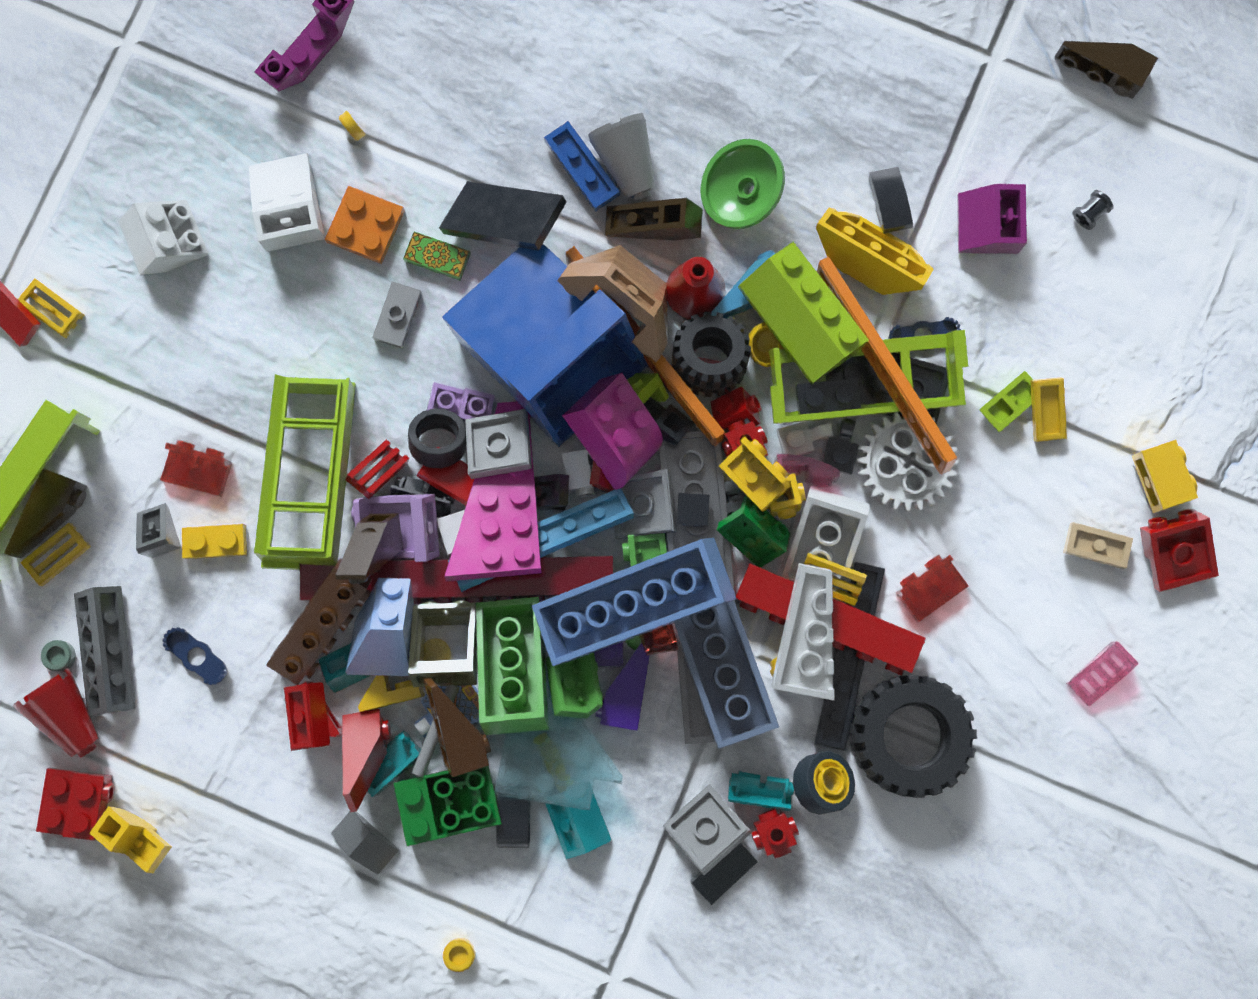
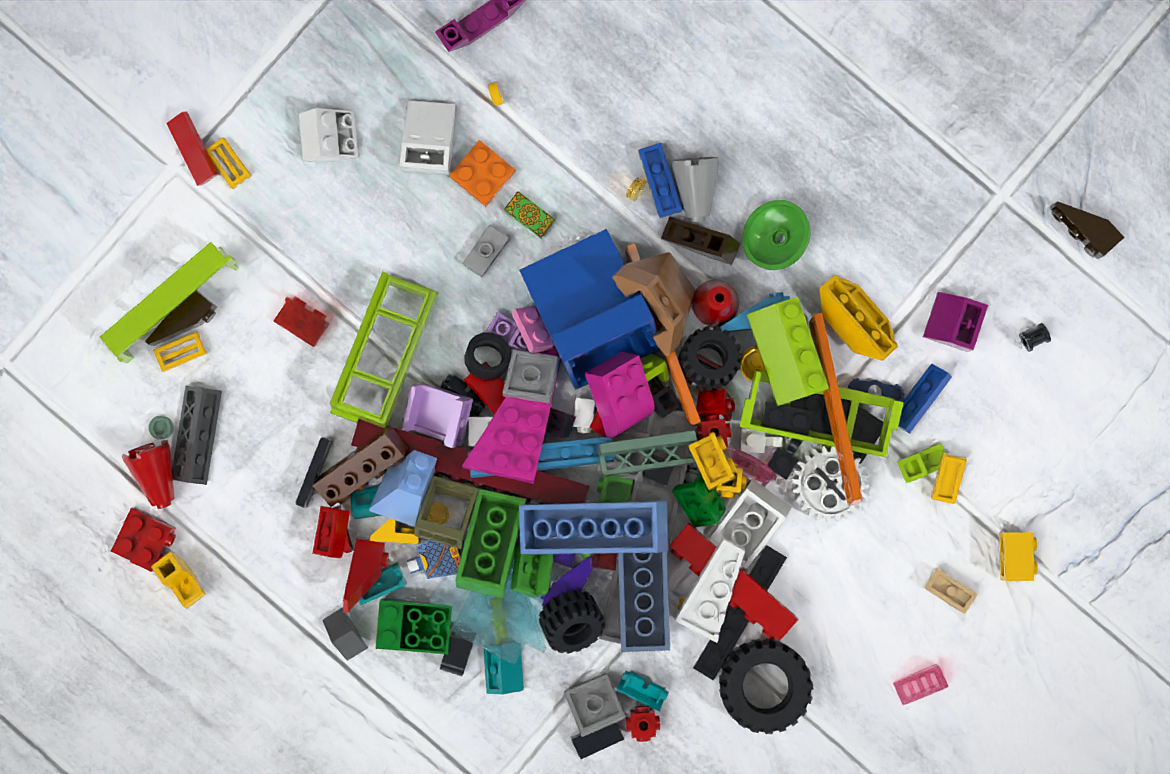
camera: 15 degrees right, 5 degrees up
dark grey slope [136,503,181,558] -> none
dark blue piece [162,627,227,685] -> none
yellow plate [182,524,247,559] -> none
slope [335,513,403,584] -> none
red tile [345,439,410,499] -> none
light grey bar [412,685,460,777] -> none
reddish brown slope [423,677,491,777] -> none
black tile [439,181,567,251] -> none
yellow tile [443,938,476,972] -> none
black wheel [793,751,855,815] -> none
yellow tile [804,553,867,606] -> none
black slope [868,167,913,233] -> none
clear red bracket [895,554,969,622] -> none
red plate [1140,509,1219,592] -> none
none -> black tile [295,437,333,508]
none -> bright pink plate [512,306,554,353]
none -> black tyre [538,590,605,654]
none -> sand green fence [597,430,697,477]
none -> clear yellow tile [626,177,646,202]
none -> blue plate [898,363,952,434]

